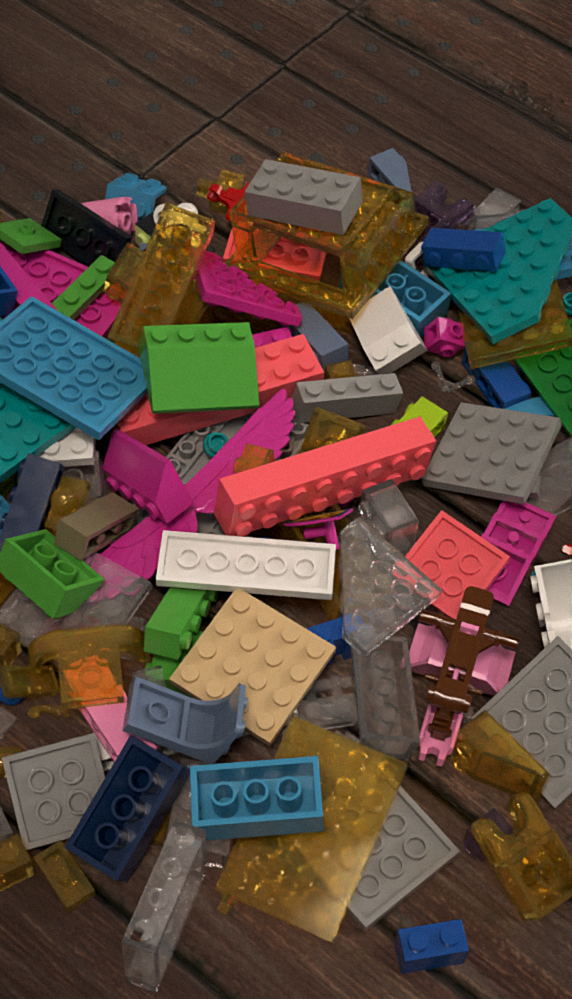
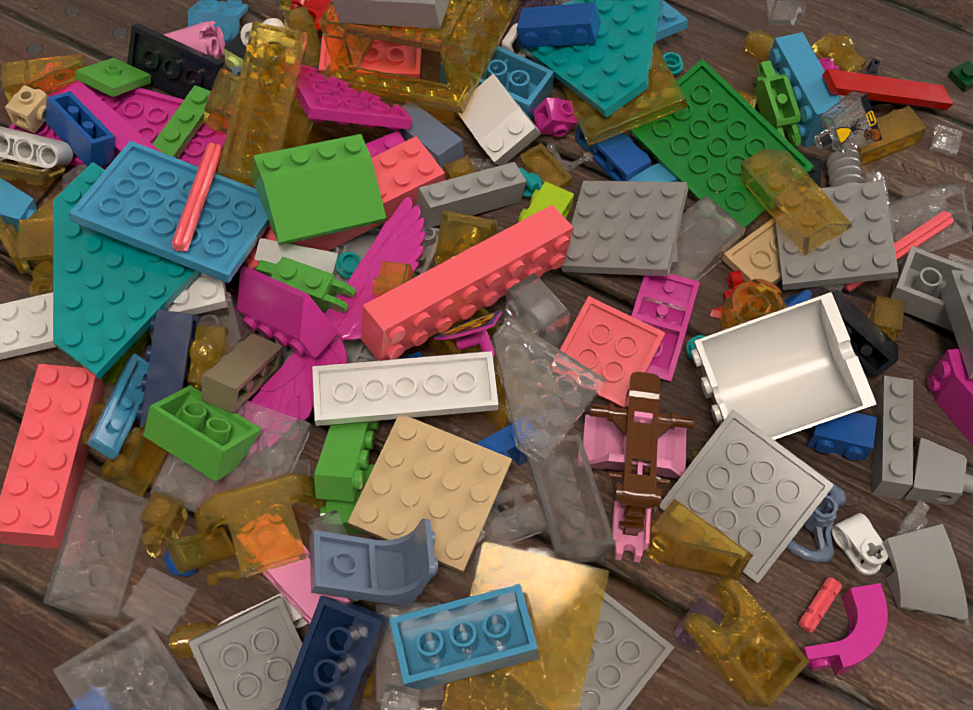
camera: 10 degrees left, 5 degrees up
none -> coral axle [172,142,222,252]
none -> white sticker [255,238,338,274]
none -> bright green hinge [256,256,356,313]
none -> clear yellow slope [282,6,321,66]
none -> teal plate [519,167,543,198]
none -> clear yellow plate [520,143,573,189]

